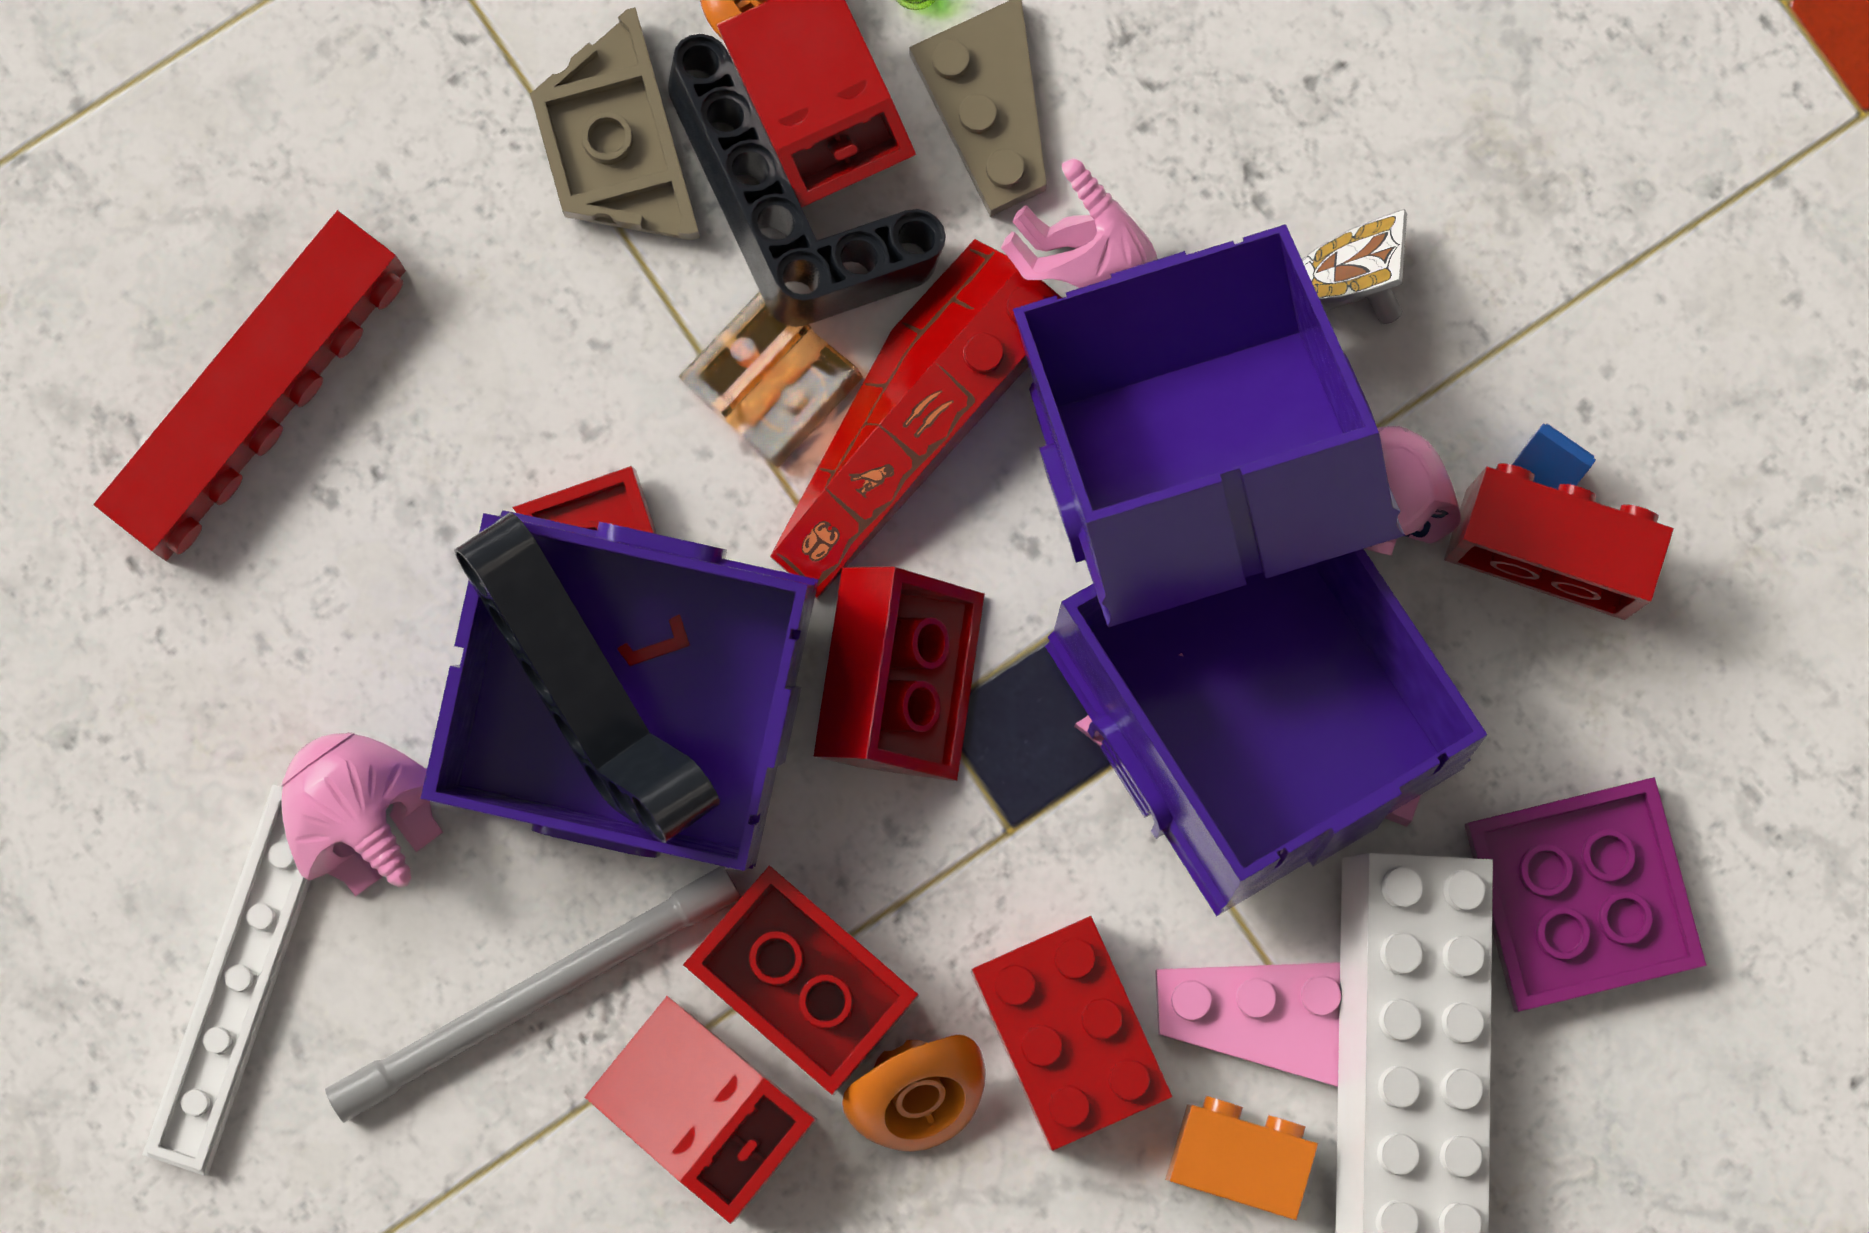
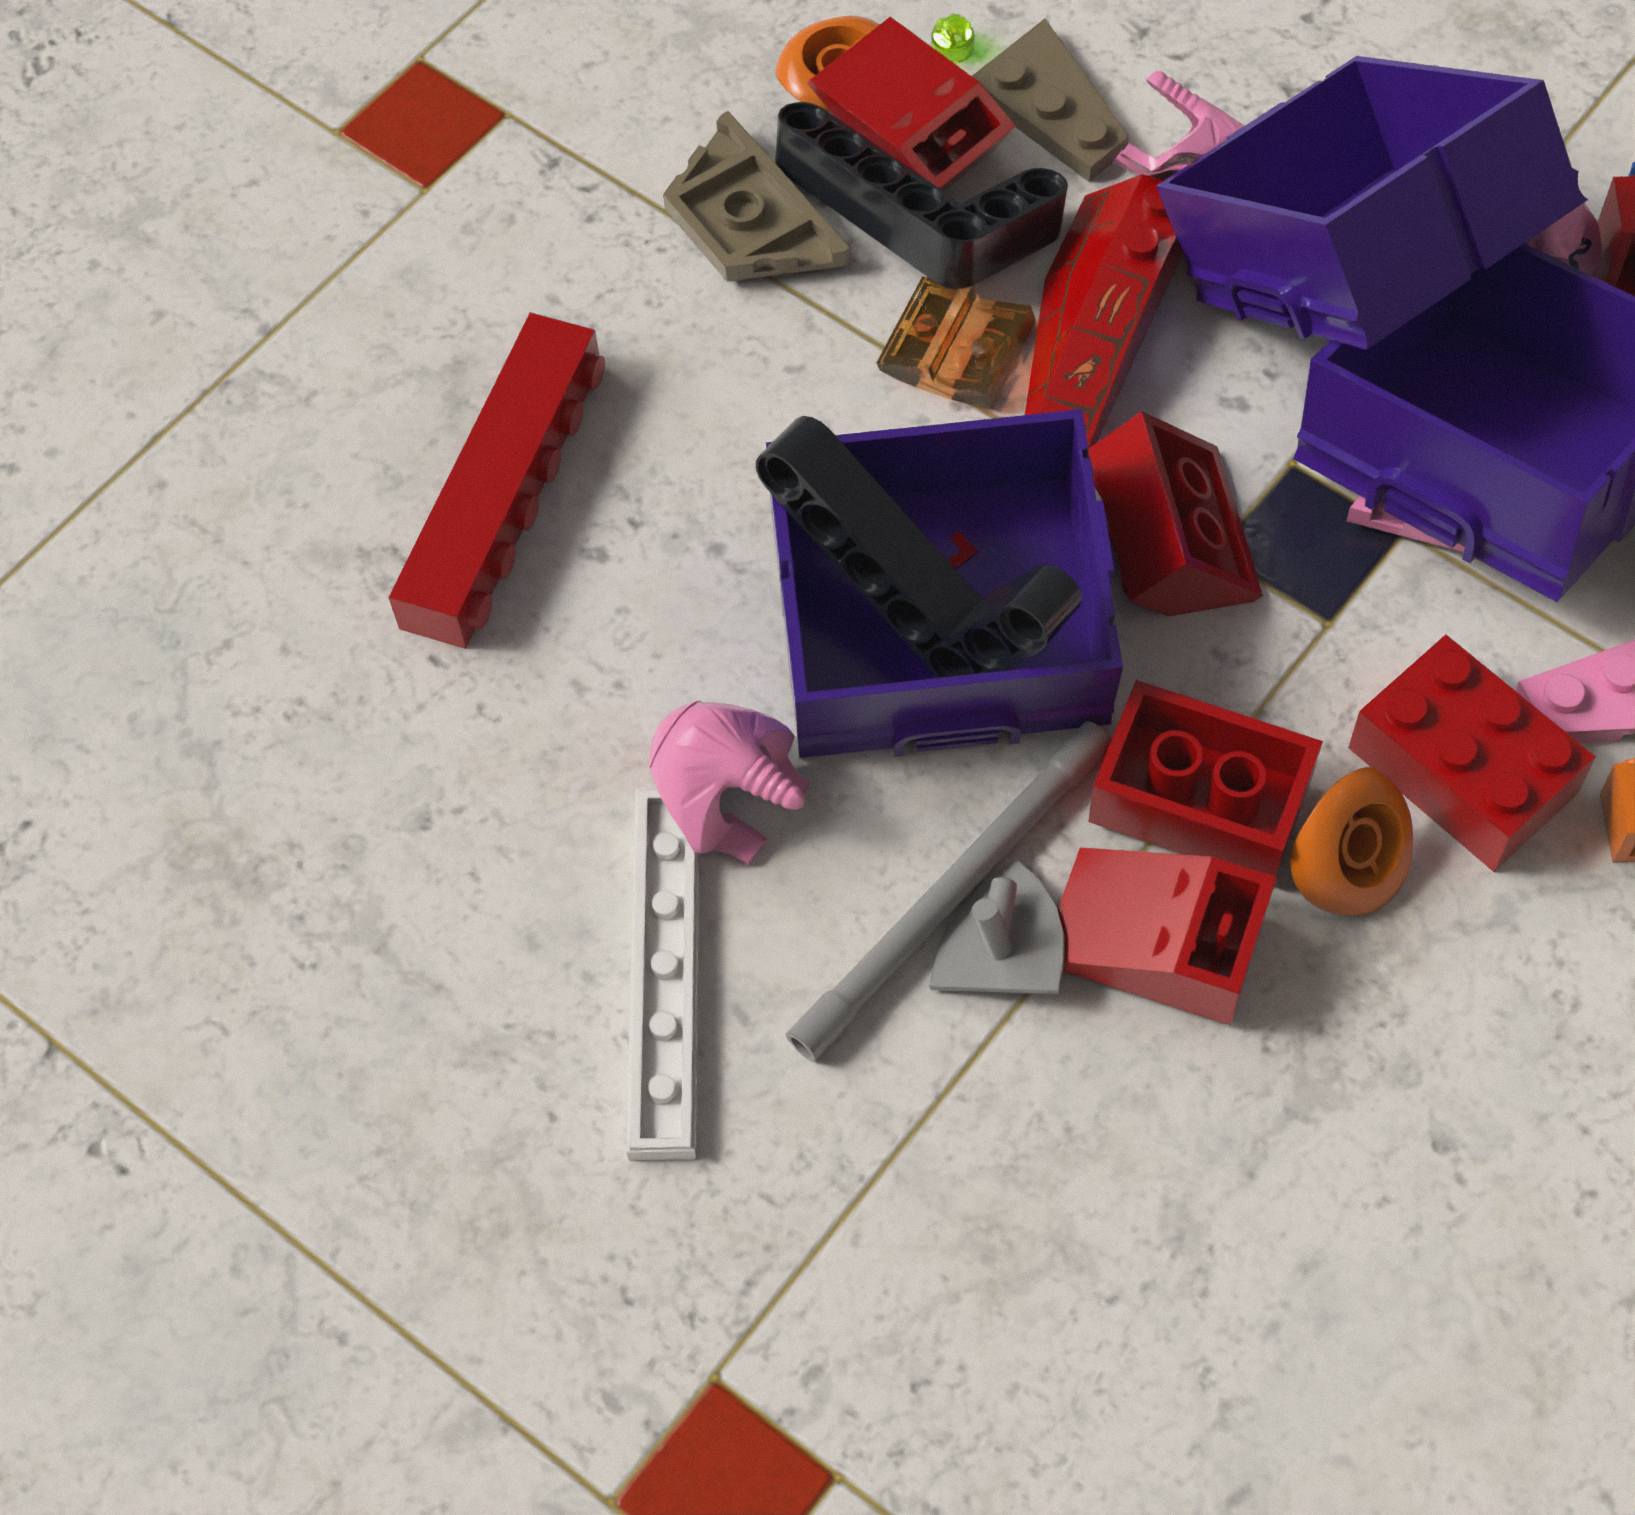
camera: 15 degrees left, 20 degrees down
none -> light grey shield [929,860,1065,994]

